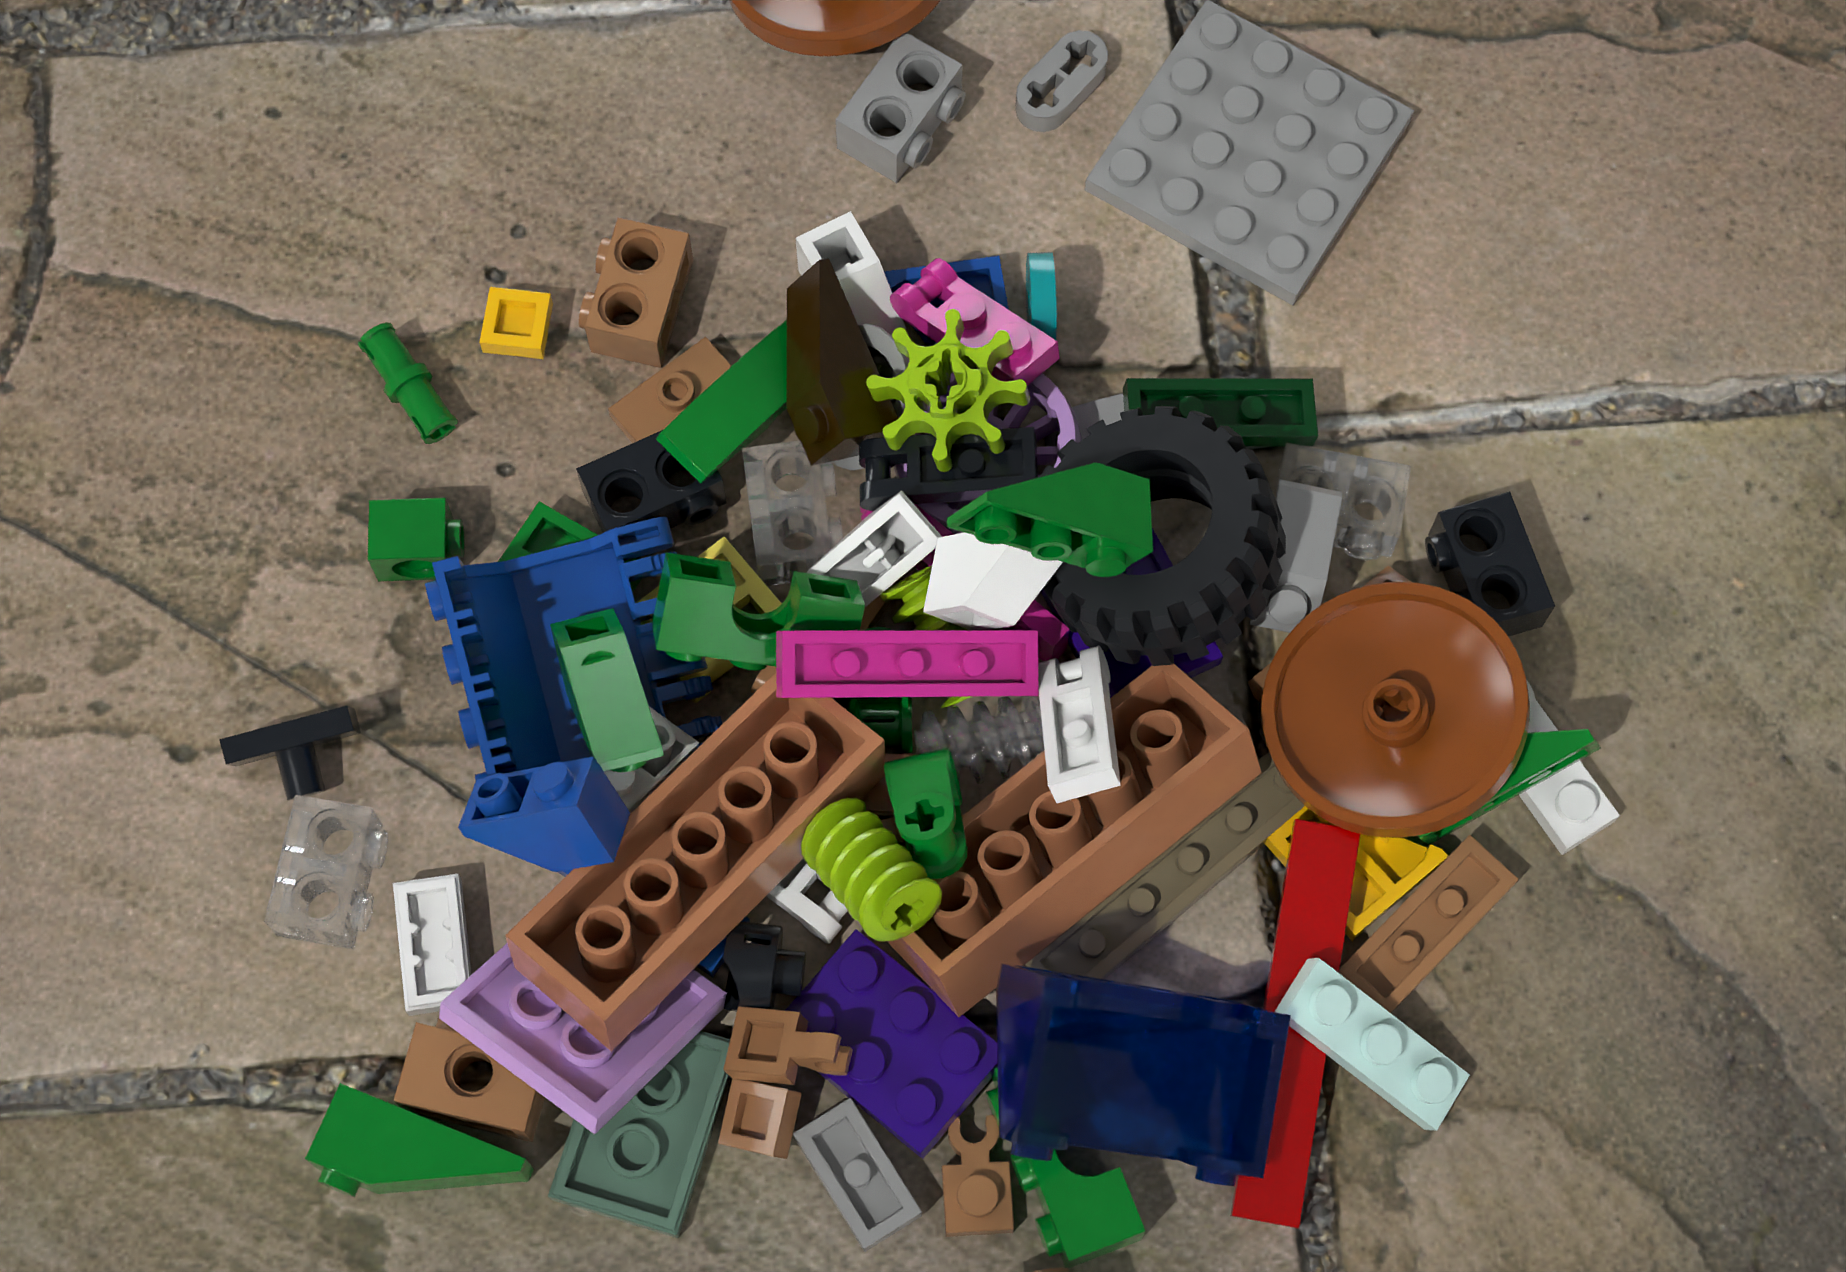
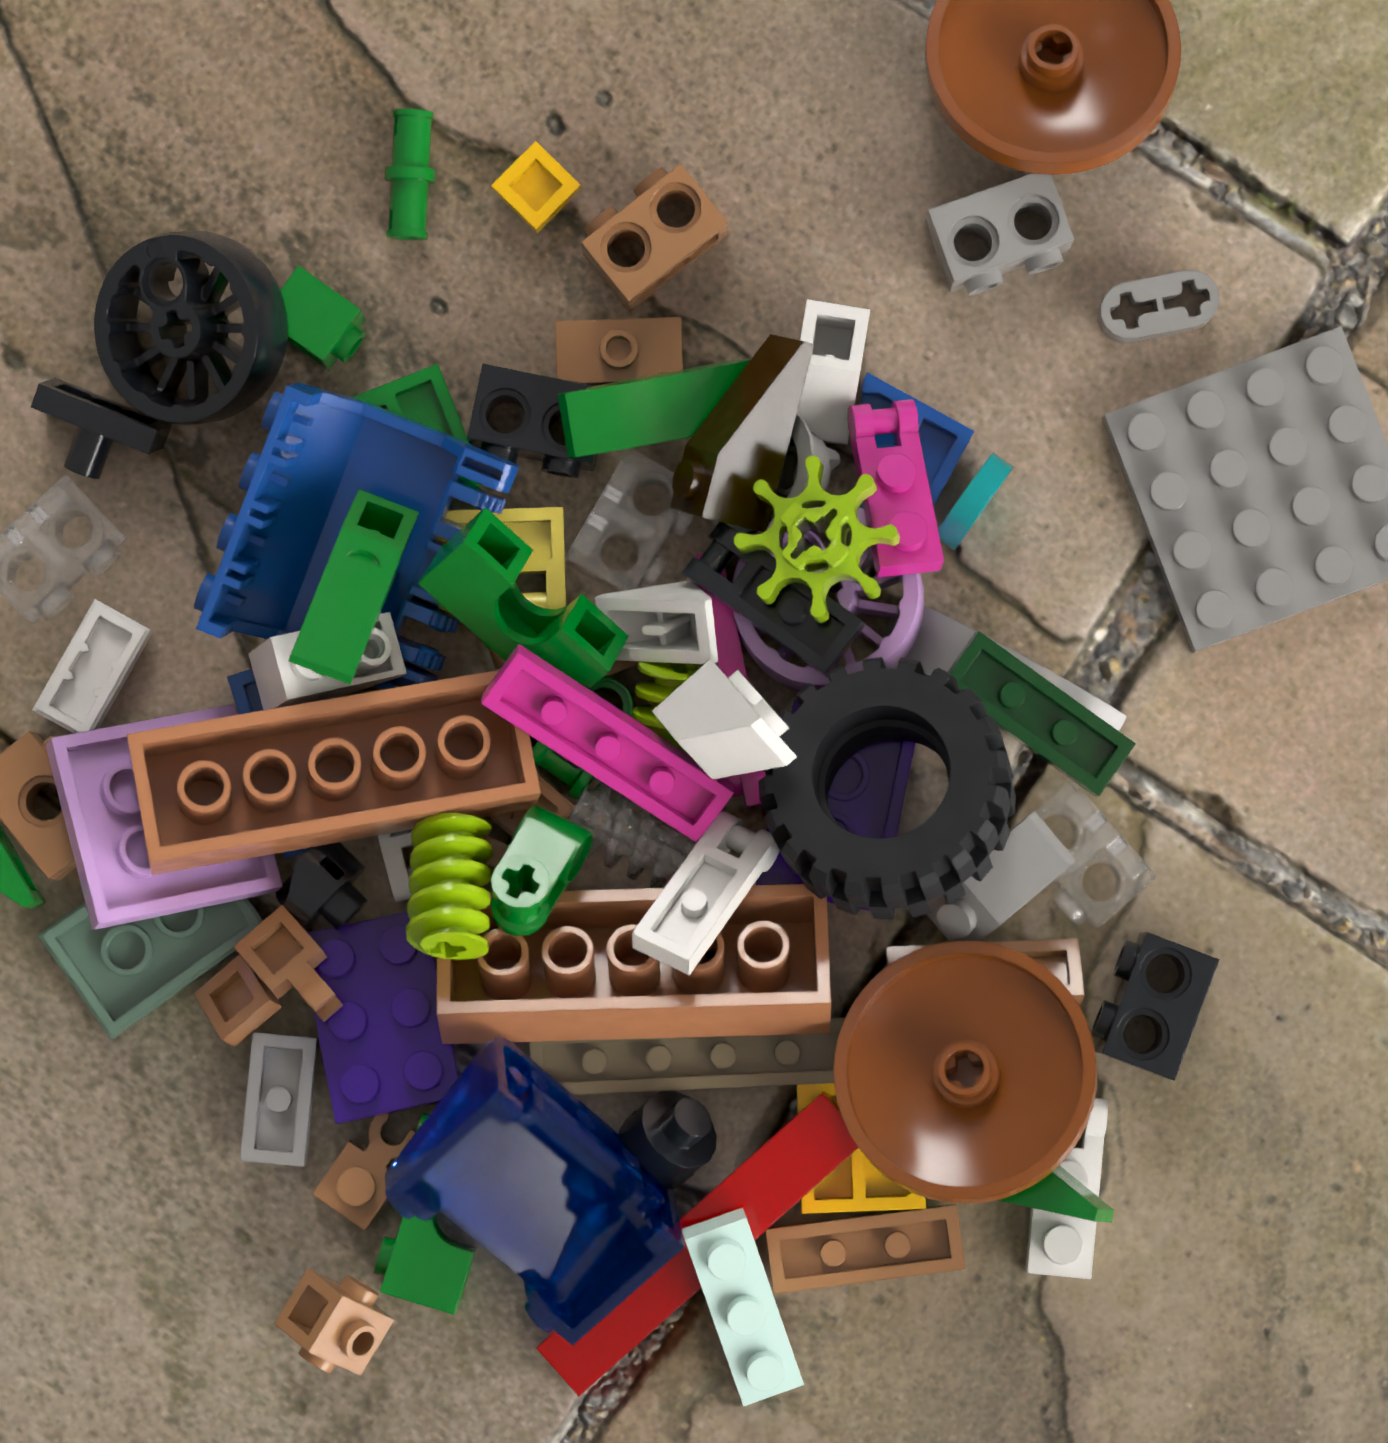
camera: 40 degrees right, 15 degrees up
blue slope [458,756,630,872] -> none
green slope [947,462,1153,577] -> none
none -> black piece [94,231,288,425]
none -> black piece [618,1091,717,1190]

